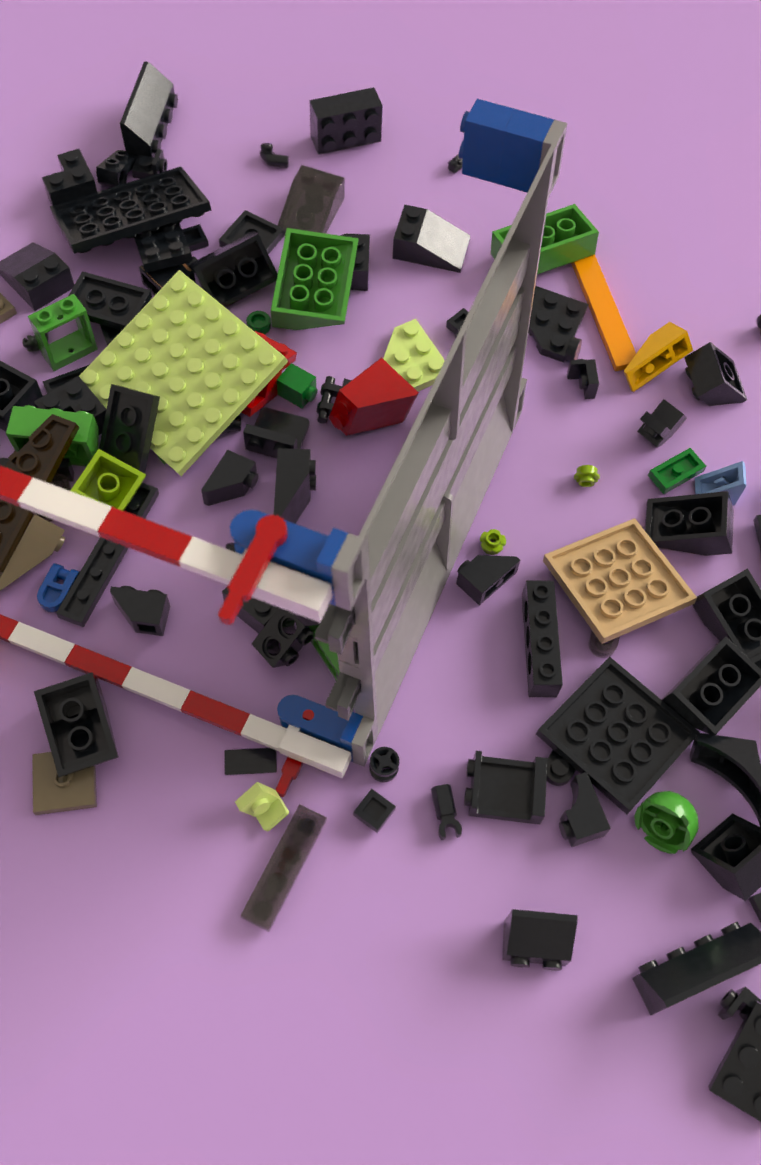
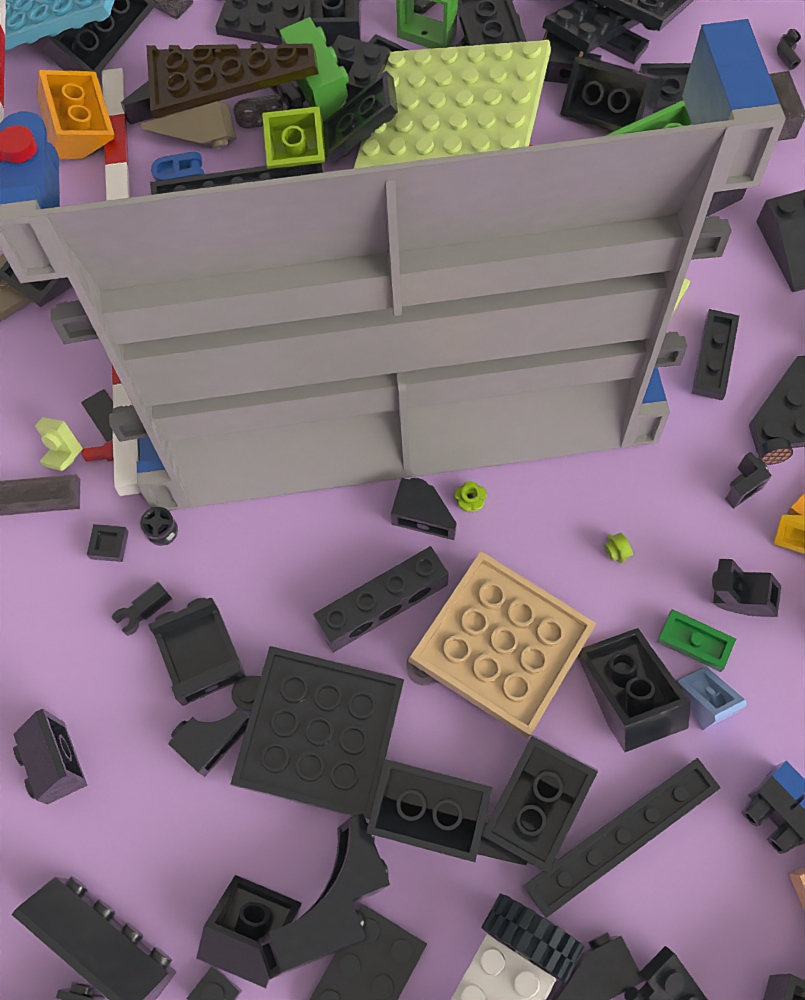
camera: 65 degrees right, 5 degrees up
bright green cylinder [634,791,699,854] -> none

